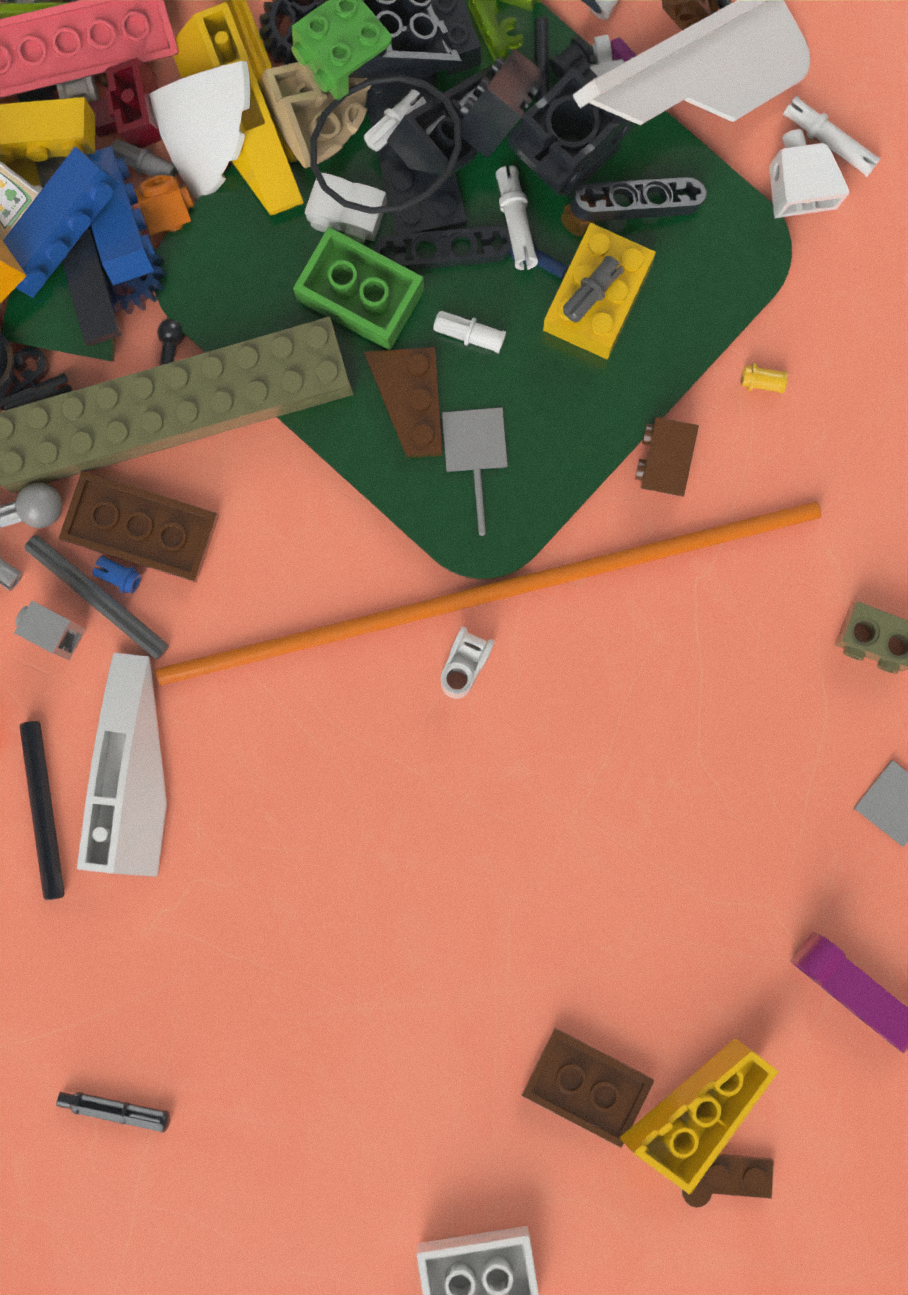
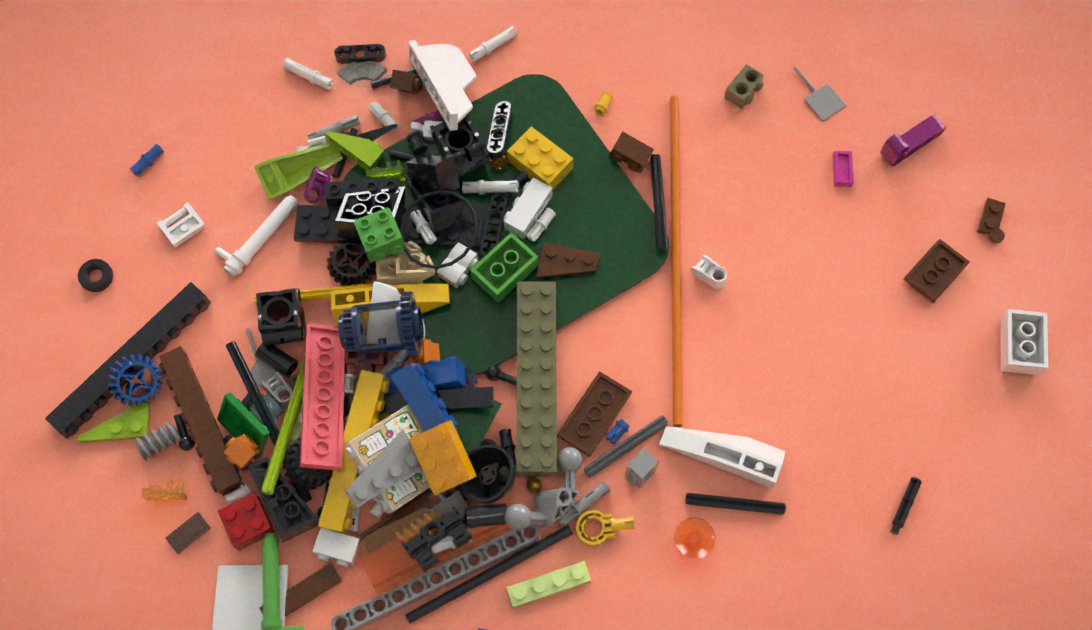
camera: 80 degrees left, 15 degrees down
light grey piece [442,408,507,536] -> none
dark grey axle [563,256,624,323] -> none
yellow wedge [620,1038,779,1195] -> none
white torso [769,129,850,218] -> none
none -> dark blue piece [338,291,424,356]
none -> white brick [503,178,552,239]
none -> black axle [650,154,668,252]
none -> dark pink tile [833,151,853,187]

